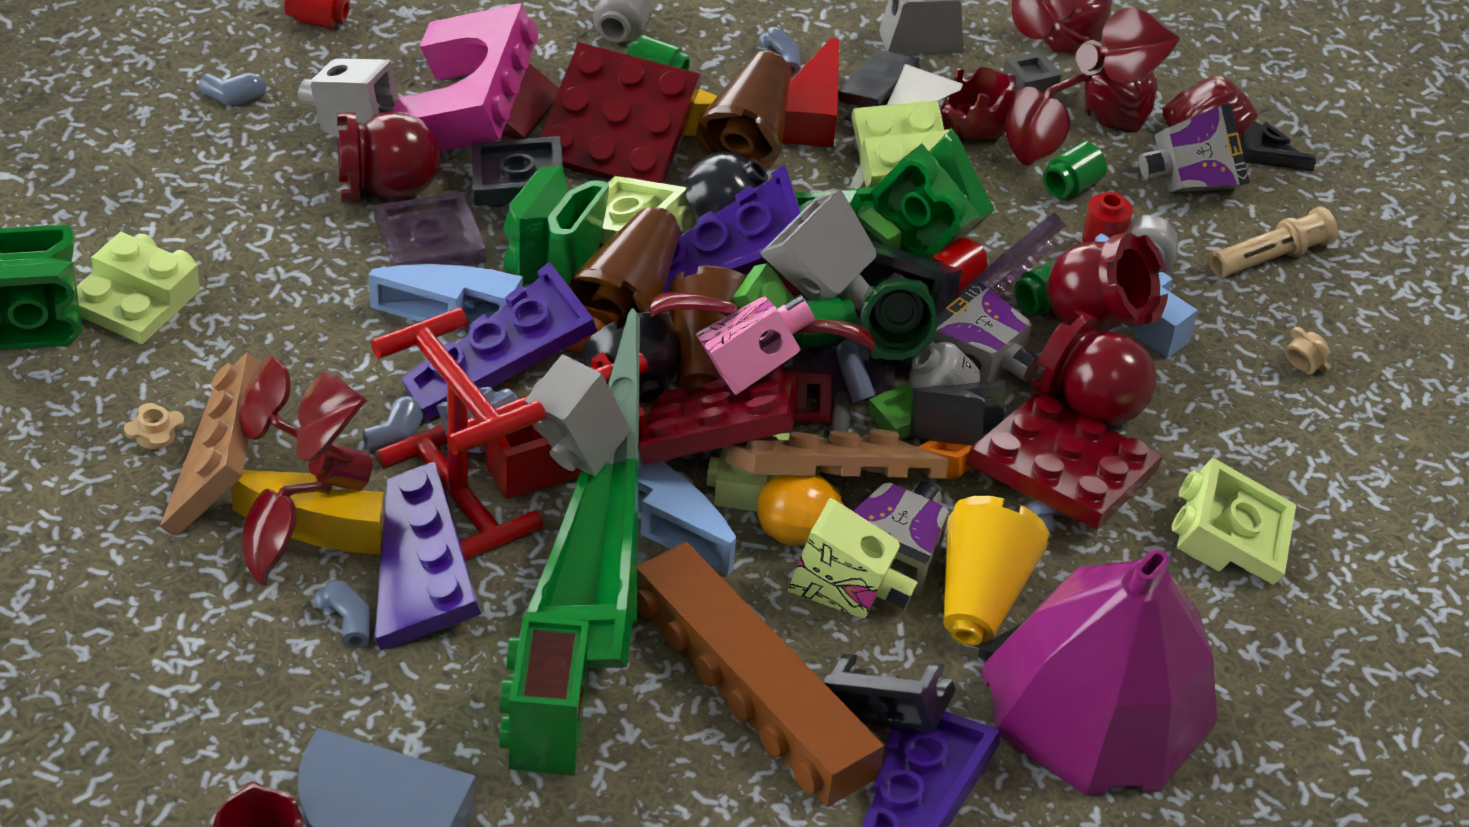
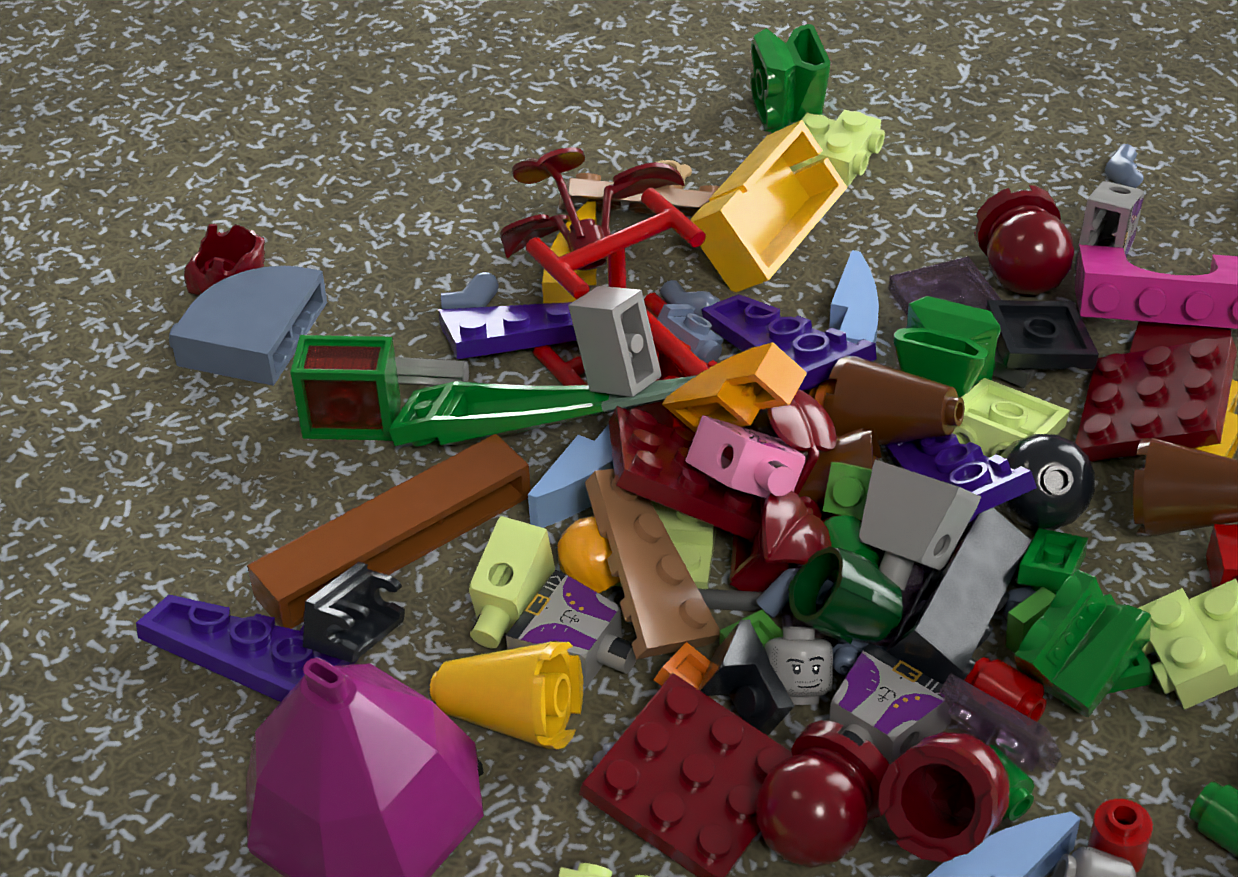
camera: 95 degrees right, 0 degrees up
none -> light grey axle [395,357,469,386]
none -> light orange slope [662,342,807,433]
none -> yellow piece [690,120,847,292]

